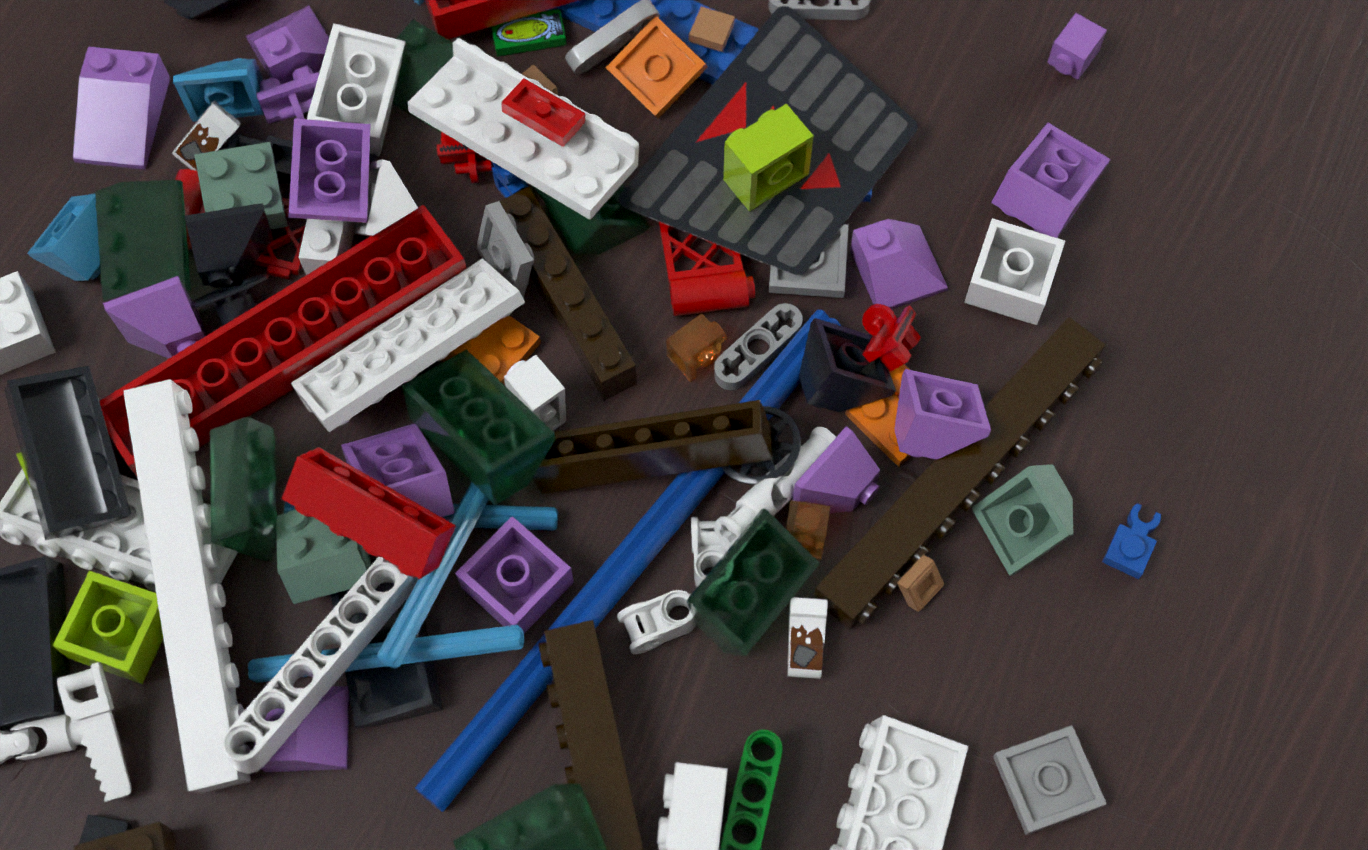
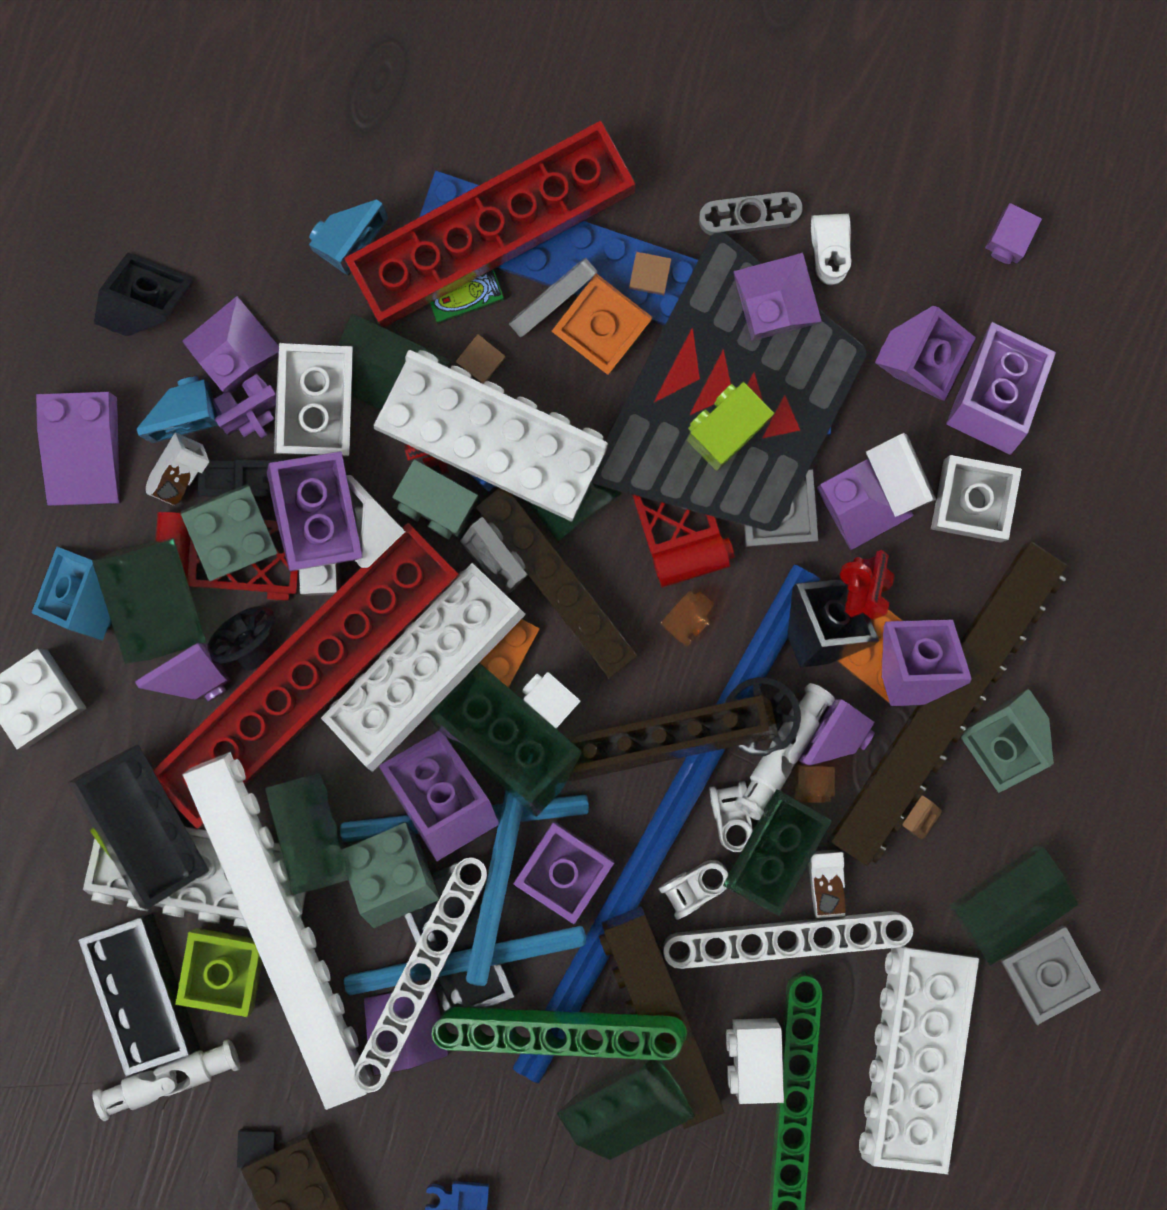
camera: 10 degrees left, 20 degrees up
white piece [57,662,132,802] -> none
black slope [185,203,273,288] -> none
red brick [282,447,456,579] -> none
red plate [501,78,585,147] -> none
light grey beam [714,303,803,391] -> none
blue plate [1102,503,1161,579] -> none
none -> sand green brick [392,459,481,540]
none -> green beam [432,1007,687,1060]
none -> white beam [662,911,913,969]
none -> medium lavender slope [733,253,822,341]
none -> white piece [811,214,851,285]
none -> white slope [866,433,936,517]
none -> medium lavender slope [875,306,976,401]
none -> clear green slope [948,845,1078,966]

